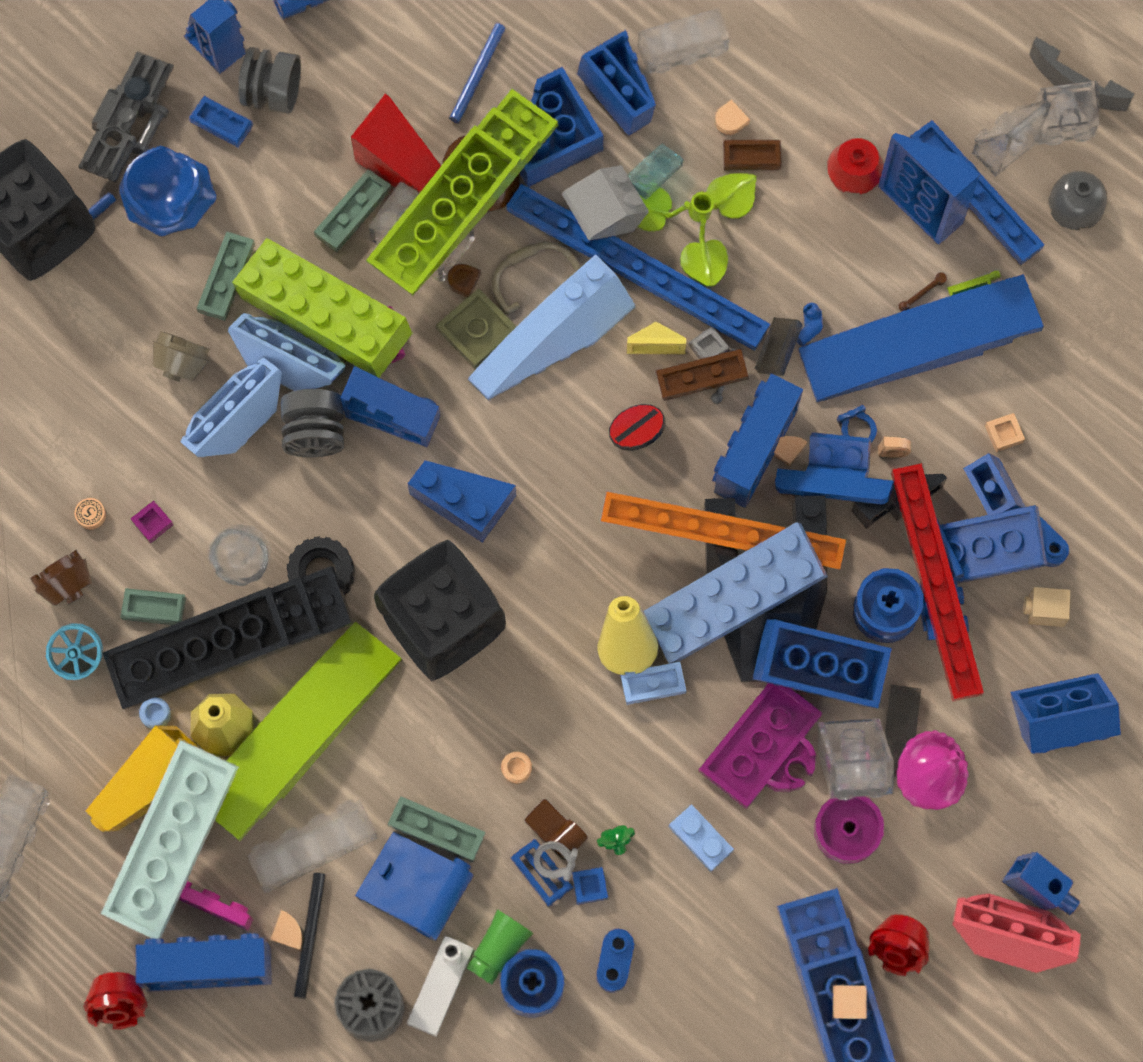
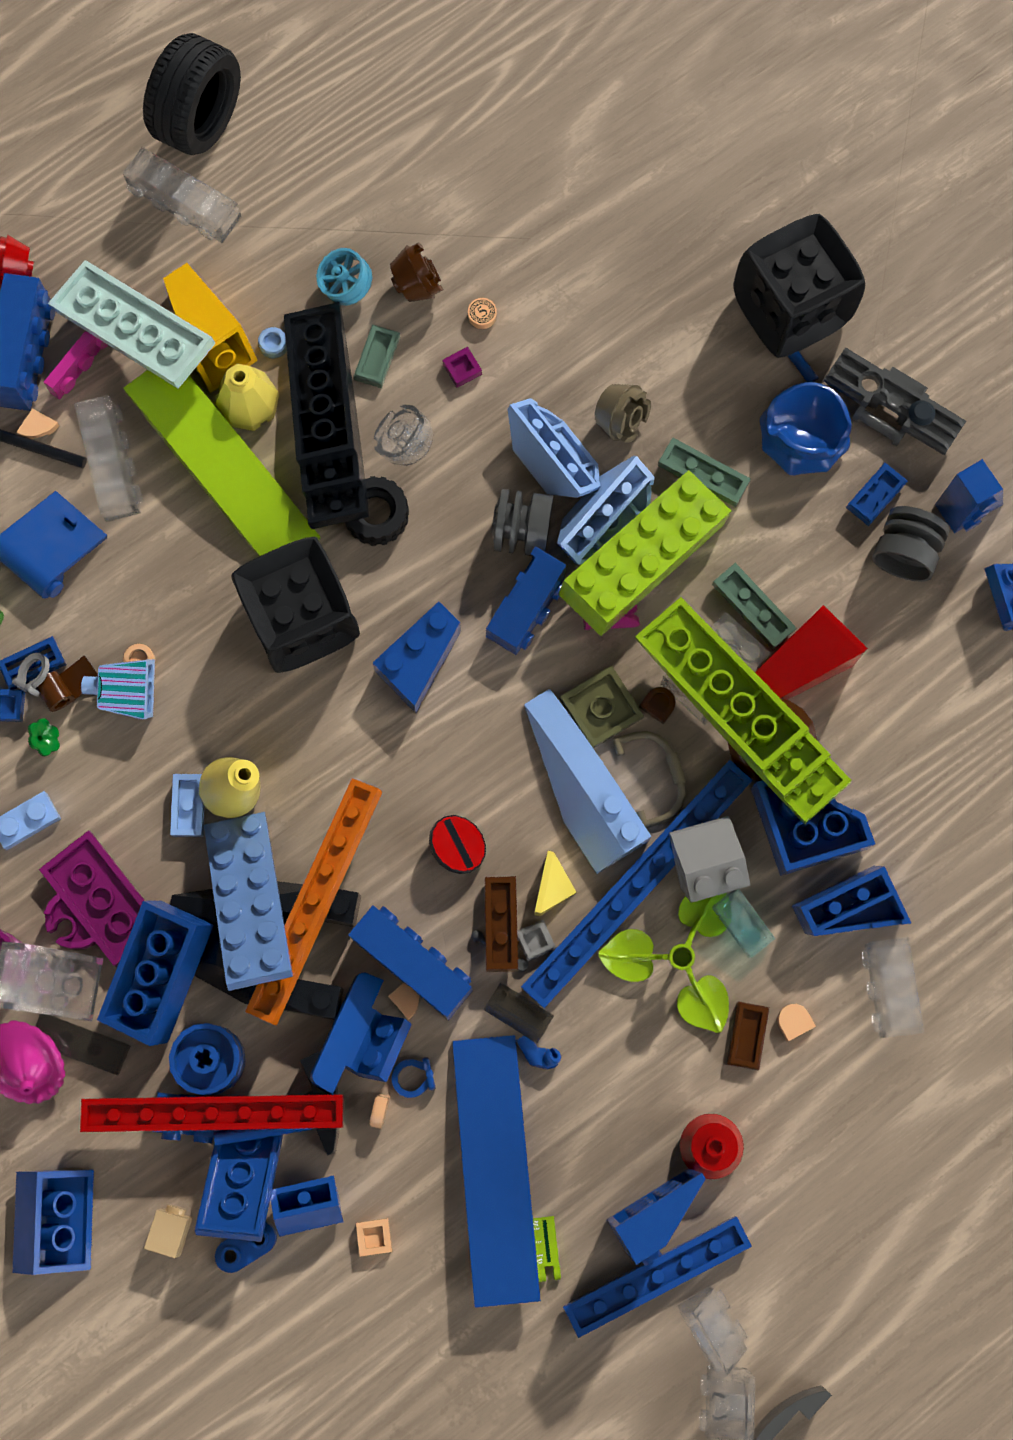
camera: 100 degrees right, 5 degrees up
sand green plate [388,796,486,862] -> none
blue bar [449,23,506,123] -> none
reddish brown hinge [898,272,947,312] -> none
dark grey cylinder [1048,171,1108,230] -> none
none -> light blue torso [81,659,155,719]

